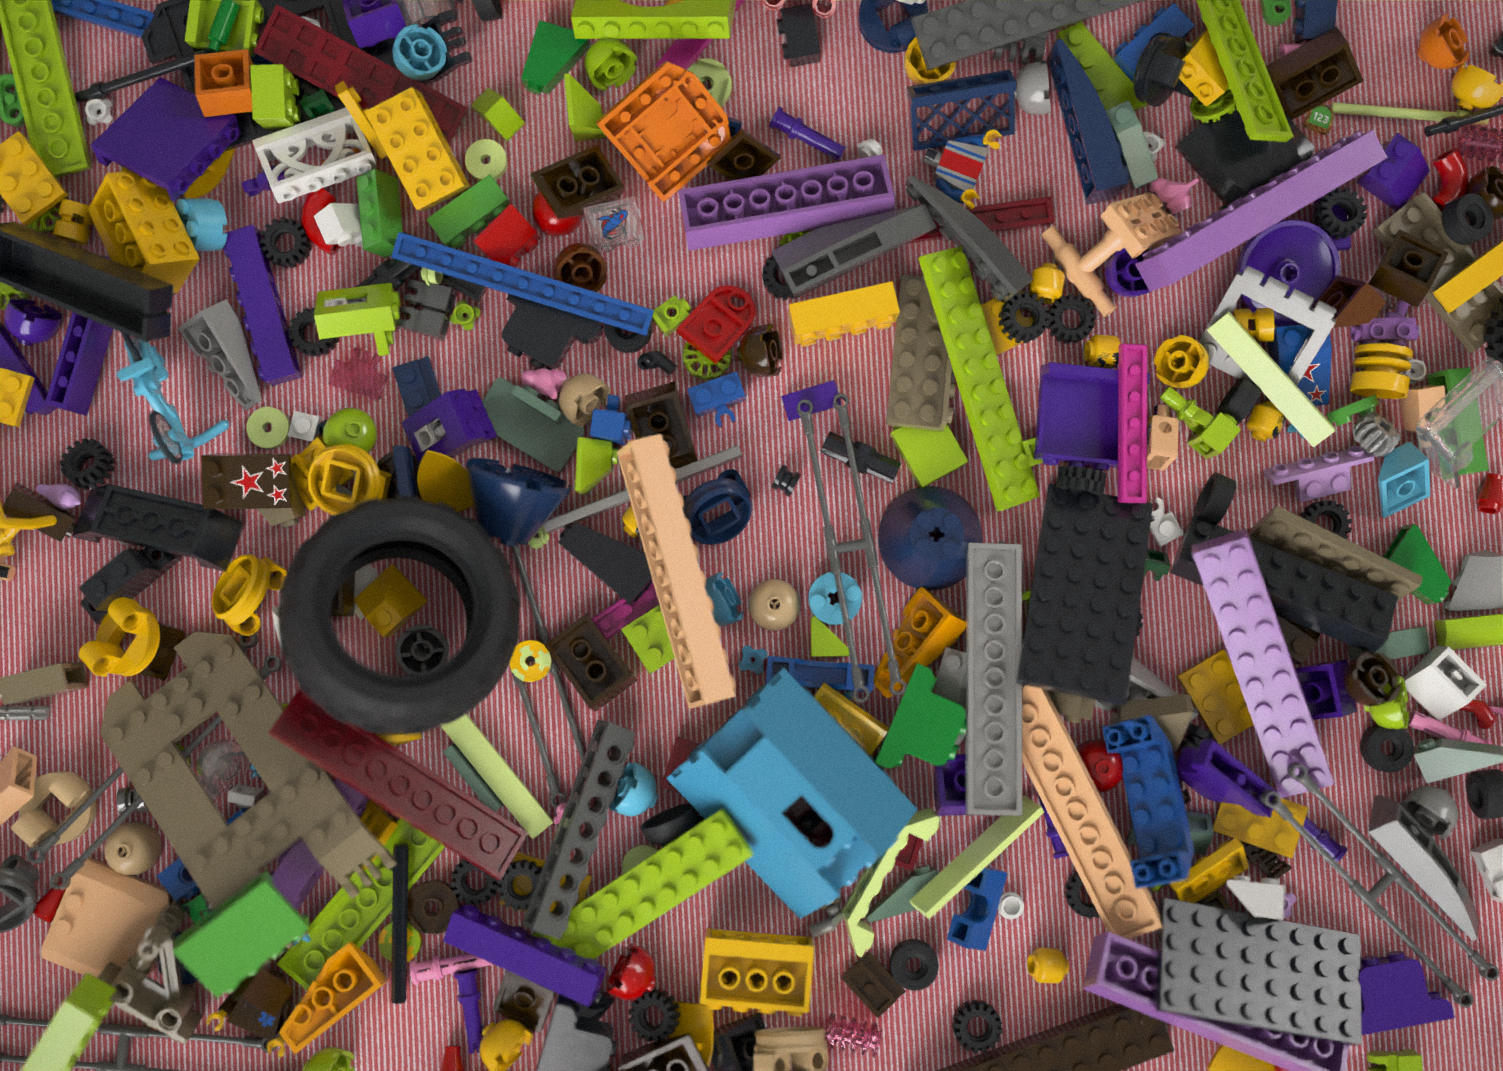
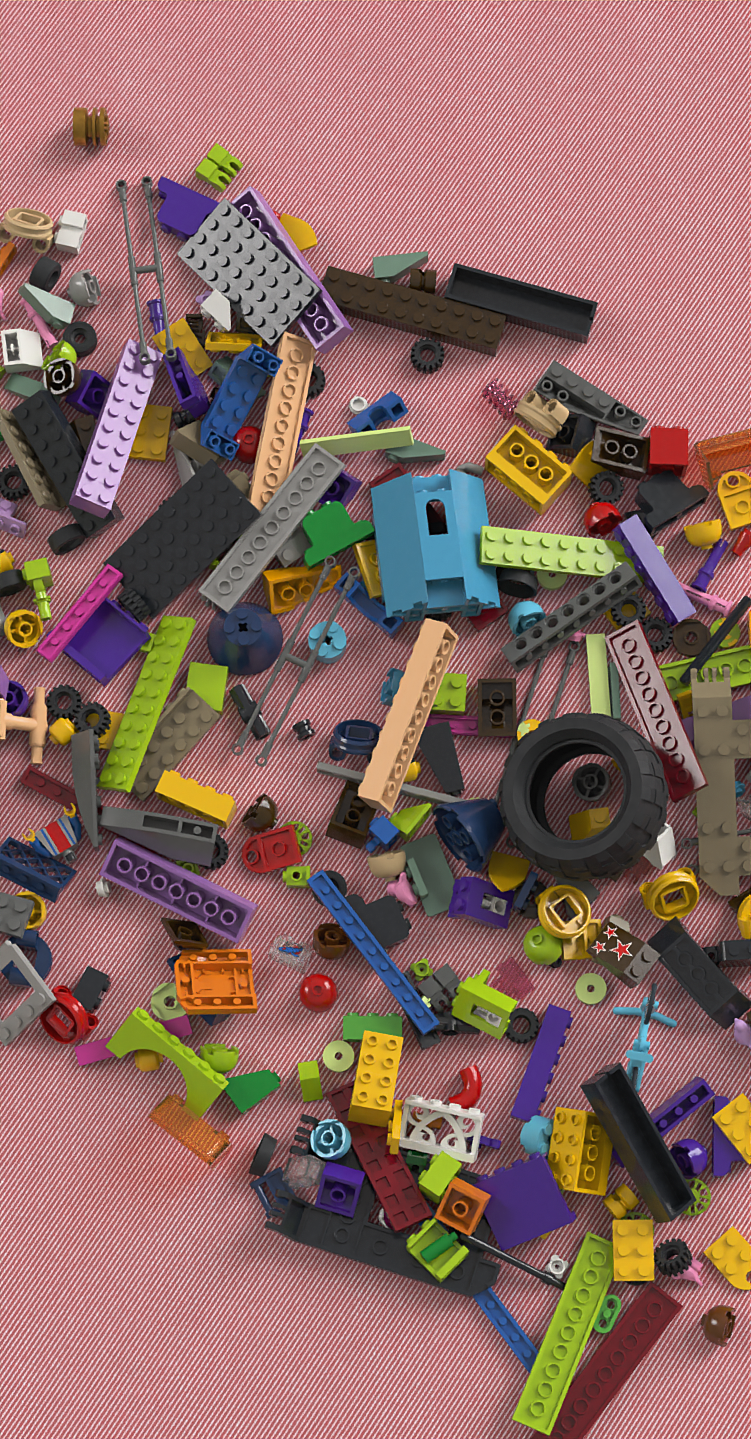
camera: 145 degrees left, 10 degrees down
black tyre [60,438,115,490] -> none
light grey wedge [178,299,262,411] -> none
black tyre [260,217,312,268] -> none
white plate [288,411,322,442] -> none
white brick [314,203,363,246] -> none
bright green brick [356,168,403,258] -> none
dark blue plate [392,356,442,417] -> none
red slope [474,204,540,268] -> none
dark brown plate [492,970,556,1033] -> none
dark brown slope [530,145,625,219] -> none
lime slope [564,73,605,141] -> none
black arm [637,351,677,376] -> none
blue brick [687,371,746,428] -> none
dark azure plate [738,645,767,674] -> none
tan cylinder [748,579,800,631] -> none
dark purple pin [769,106,846,162] -> none
dark purple slope [781,380,842,421] -> none
lime slope [810,615,850,657] -> none
dark brown plate [841,950,906,1018] -> none
yellowish green slope [842,808,941,957] -> none
black tyre [889,939,939,991] -> none
yellow head [1027,948,1069,984] -> none
yellow head [1084,334,1121,369] -> none
dark green tile [1143,549,1171,581] -> none
light nougat torso [1147,405,1179,471] -> none
white plate [1150,497,1184,547] -> none
wedge [1368,795,1479,941] -> none
red arm [1458,699,1495,729] -> none

